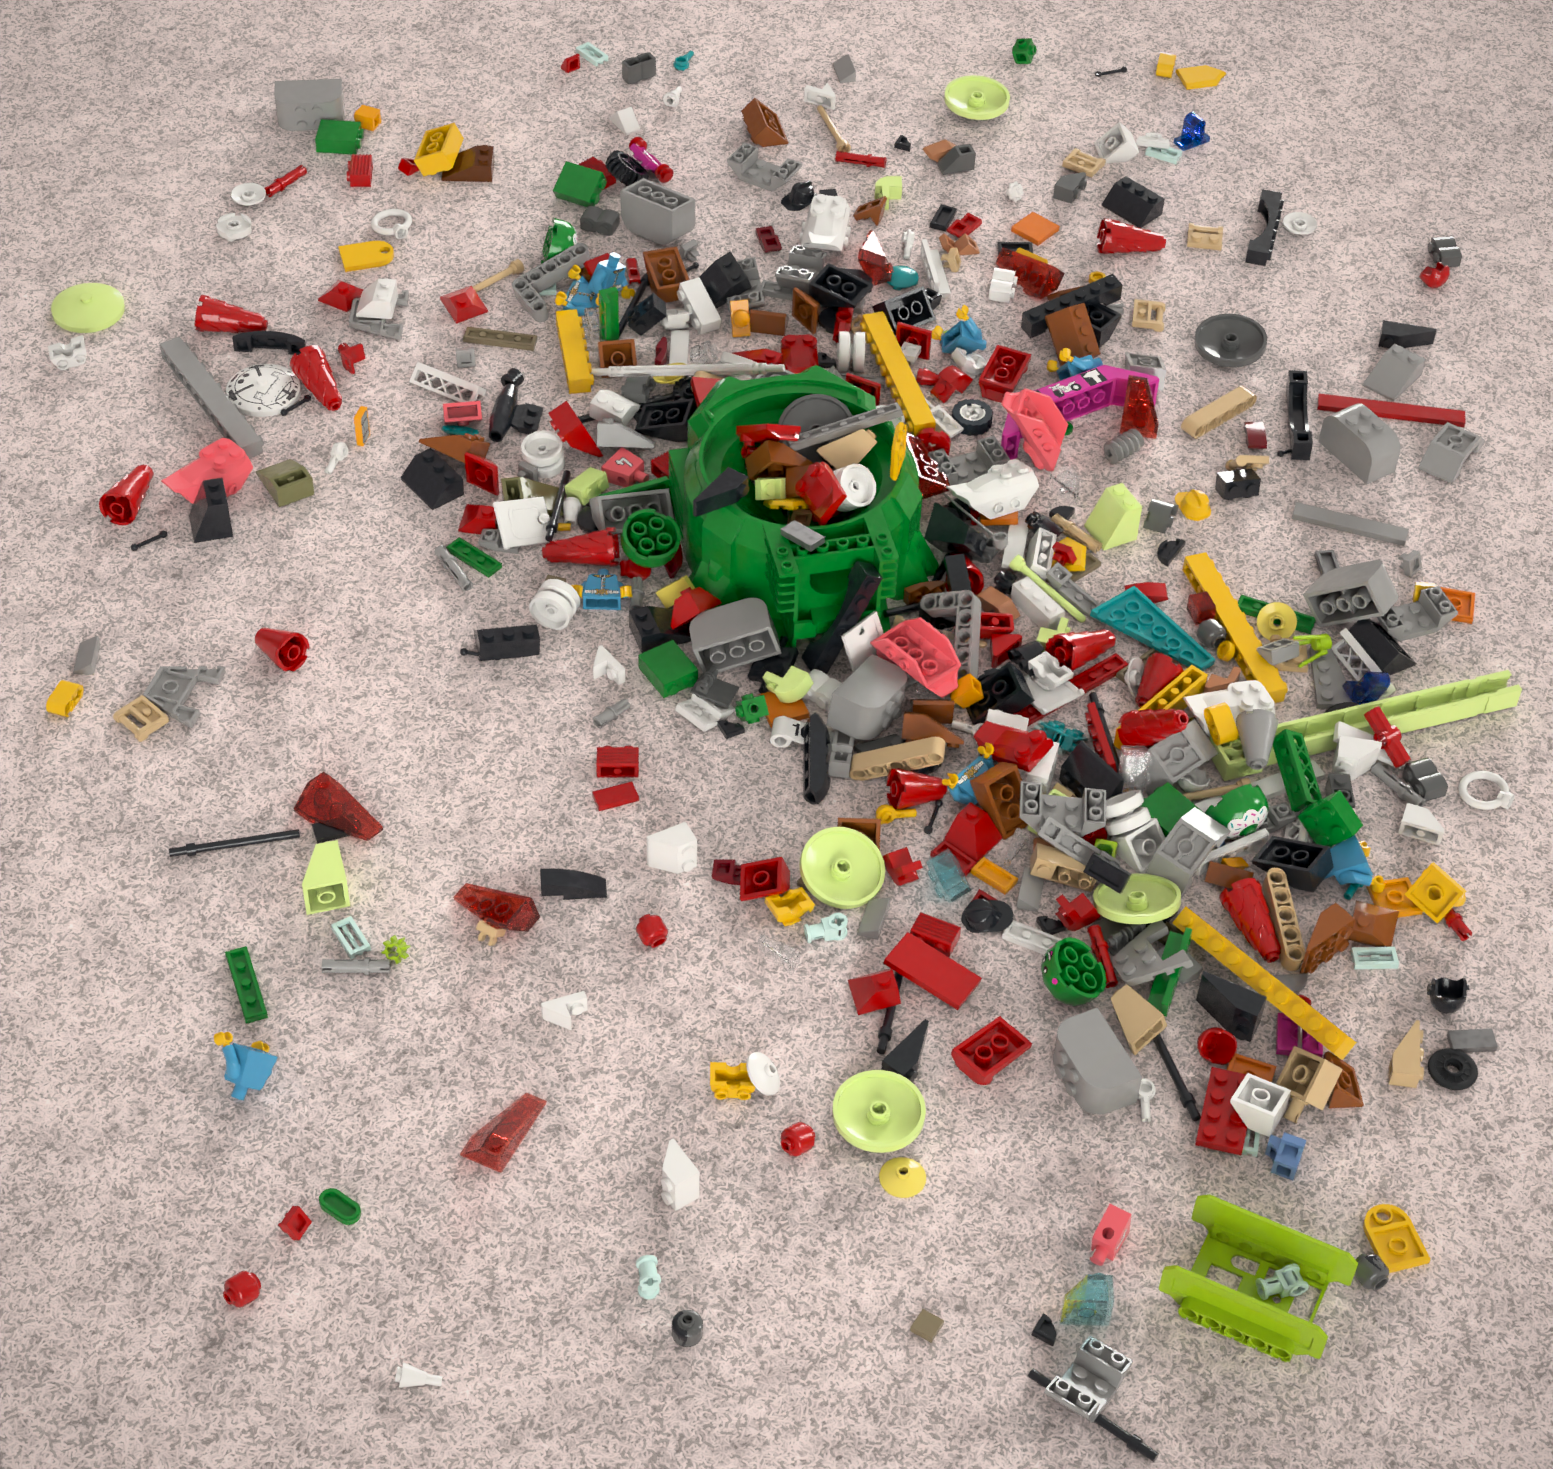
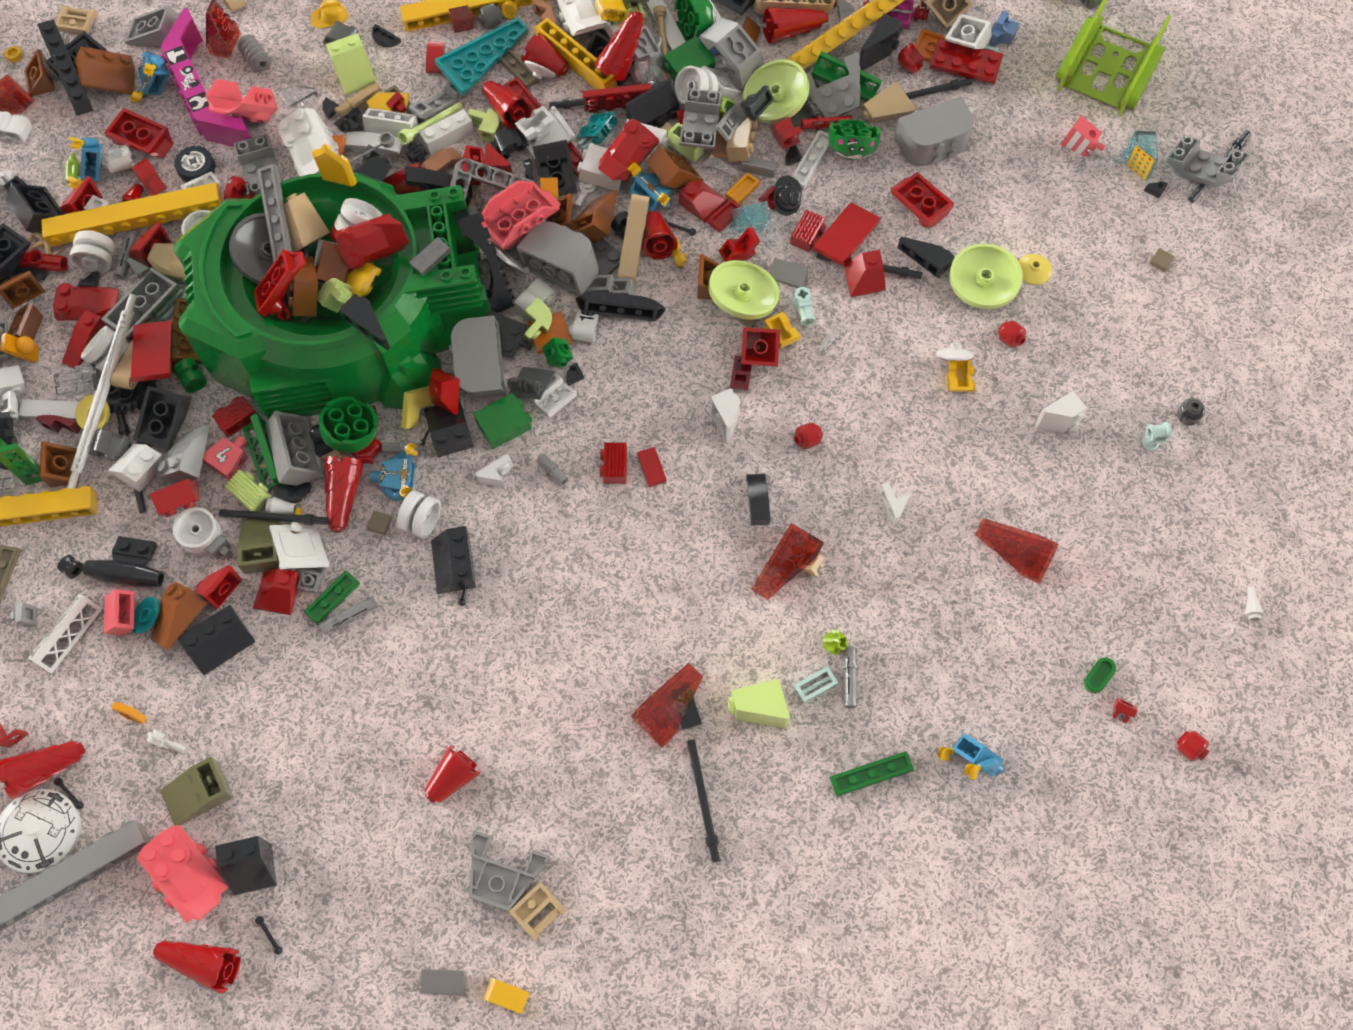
camera: 85 degrees left, 20 degrees up
light aqua connector [1256,1264,1309,1300] -> none

